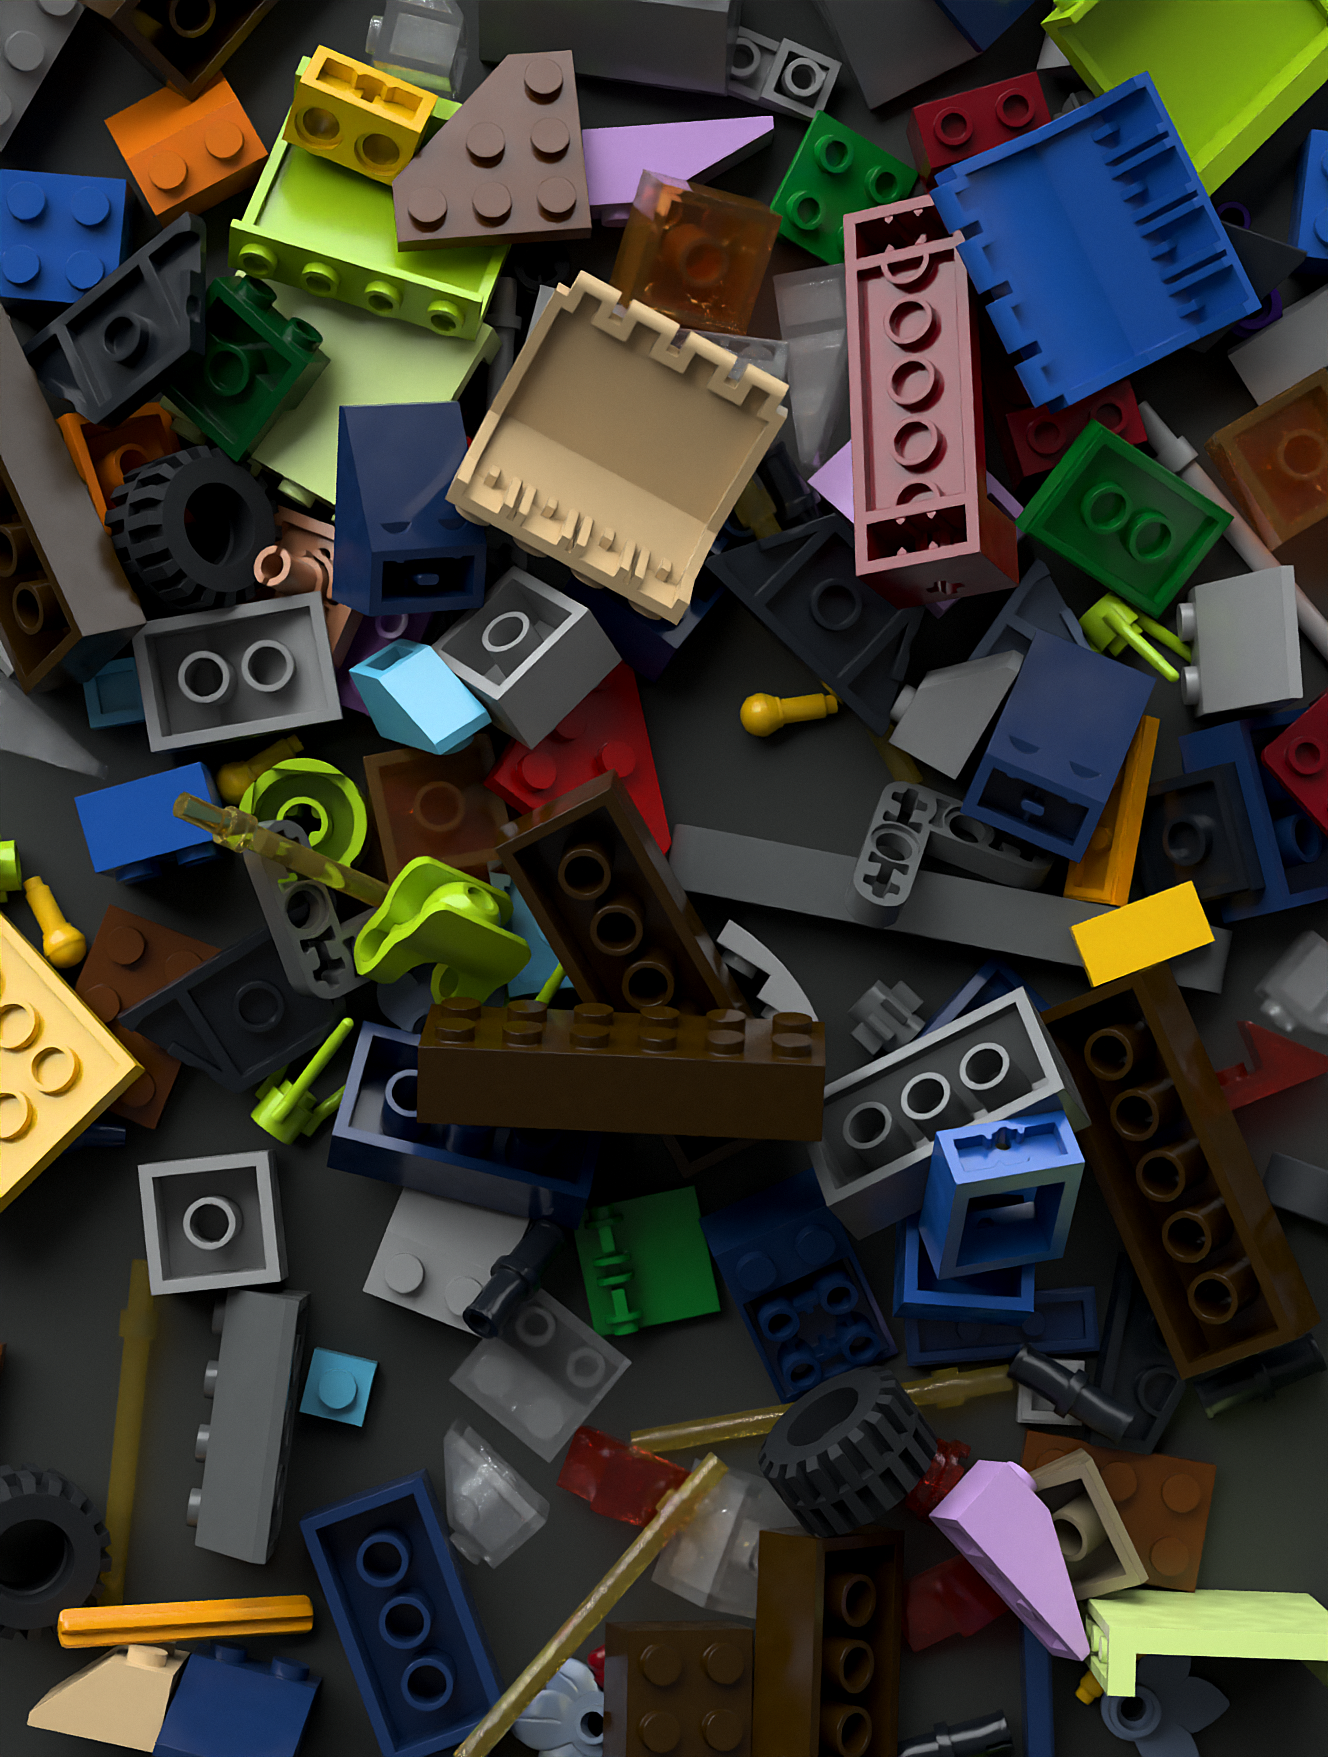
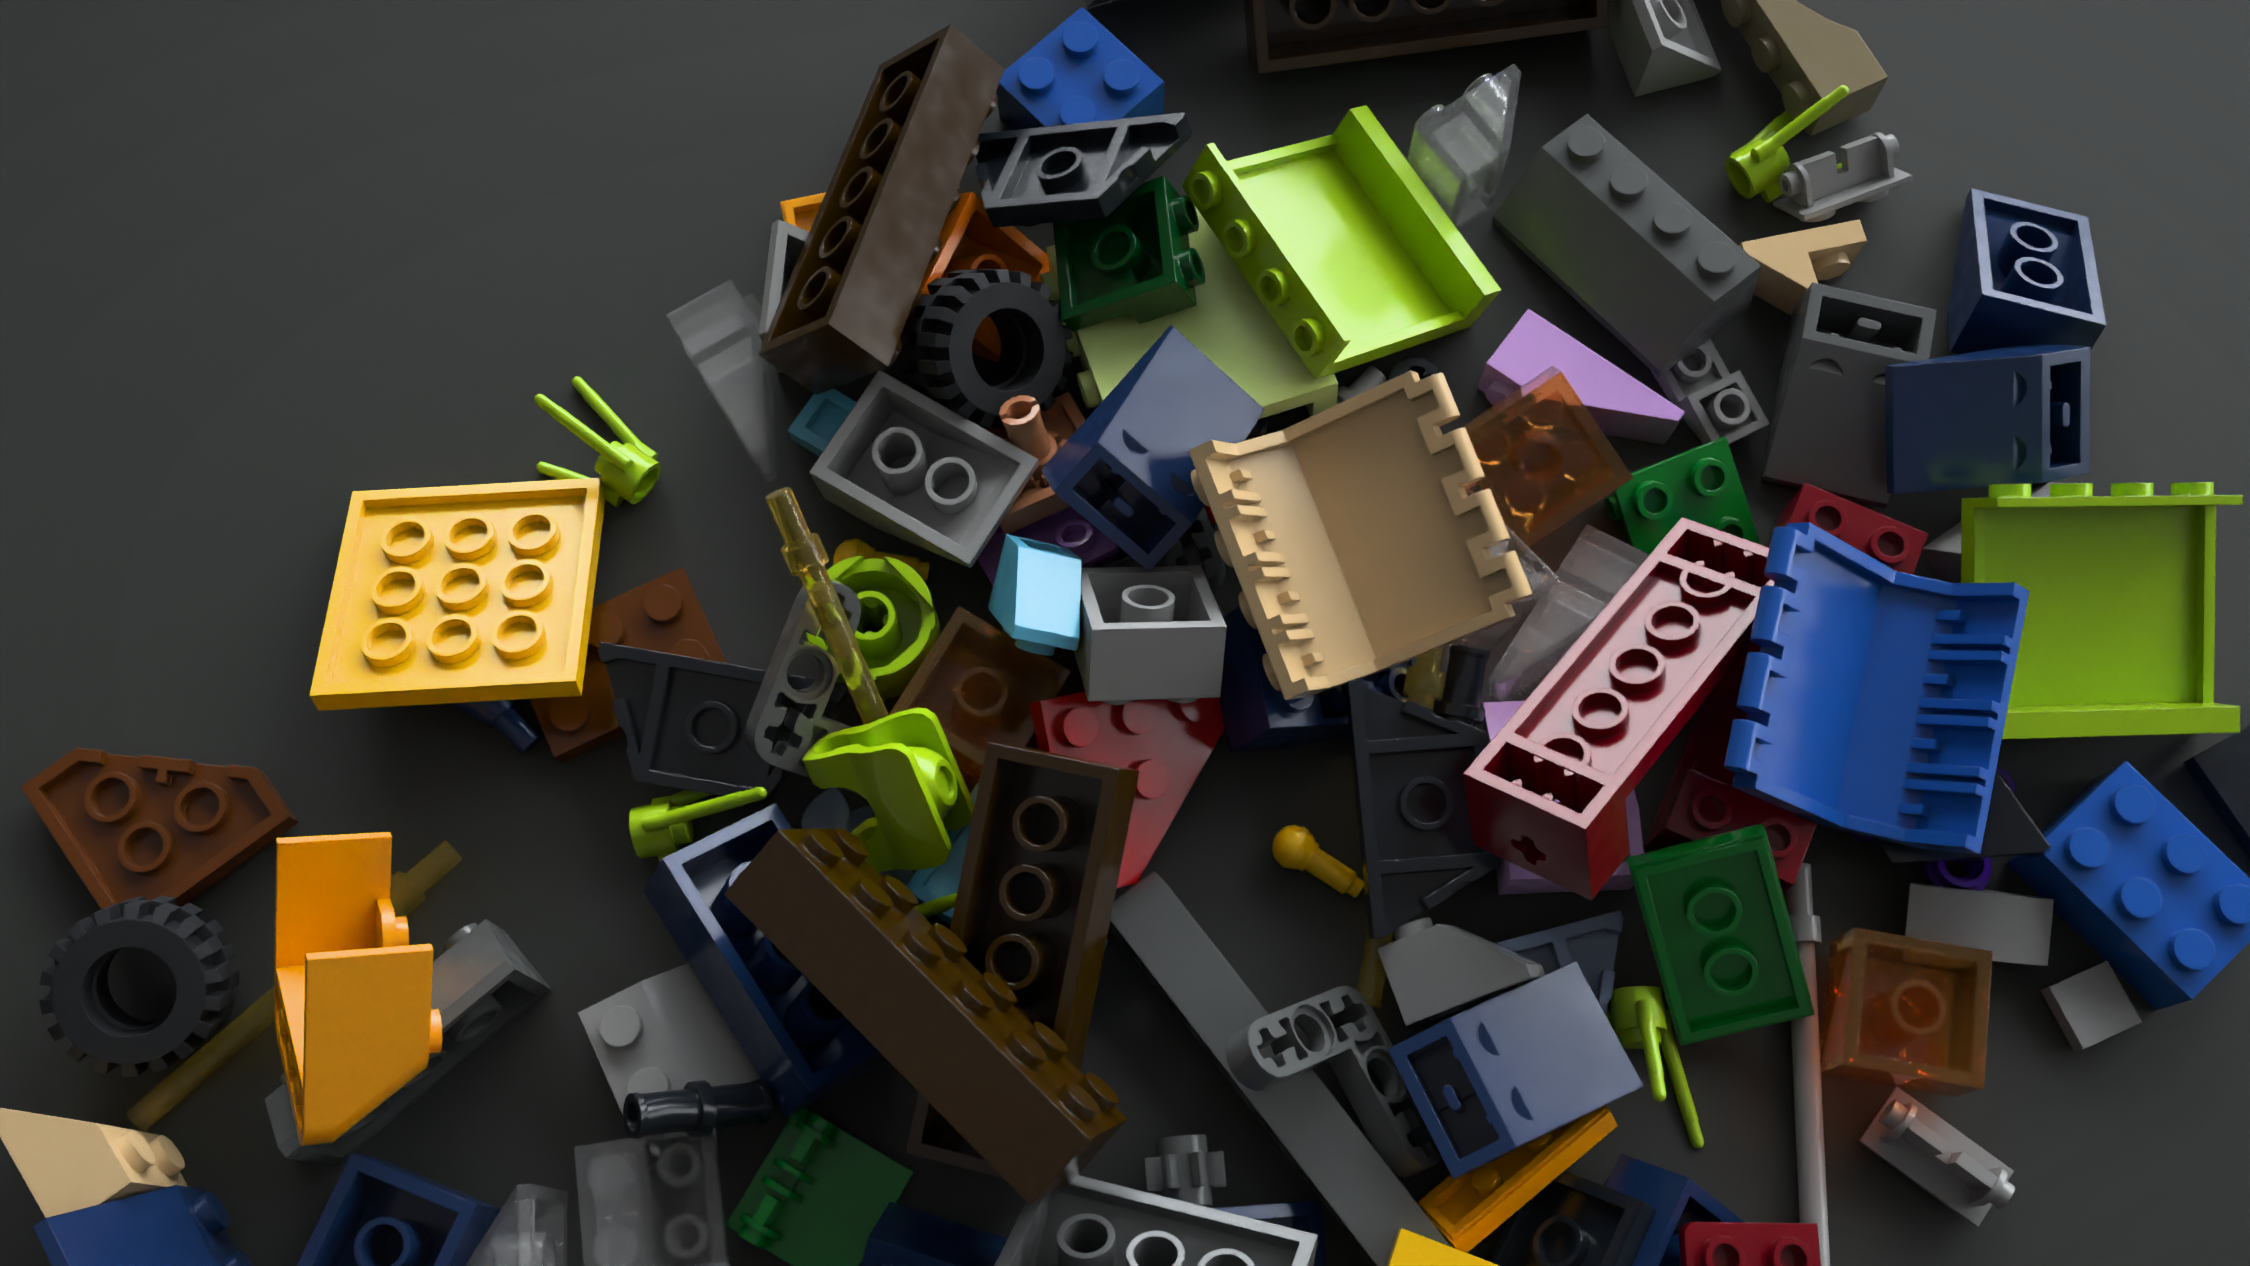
camera: 45 degrees right, 15 degrees down
yellow piece [23,876,87,969] -> none
light orange axle [57,1595,314,1649] -> none
blue brick [74,762,237,886] -> none
orange slope [104,69,269,229] -> none
light grey brick [138,1149,289,1296] -> none
yellow brick [282,45,439,186] -> none
medium azure plate [299,1347,379,1427] -> none
plate [392,50,592,252] -> none
light grey slope [715,920,818,1022] -> none
light grey slope [1177,565,1303,719] -> none
none -> light orange windscreen [274,832,442,1147]

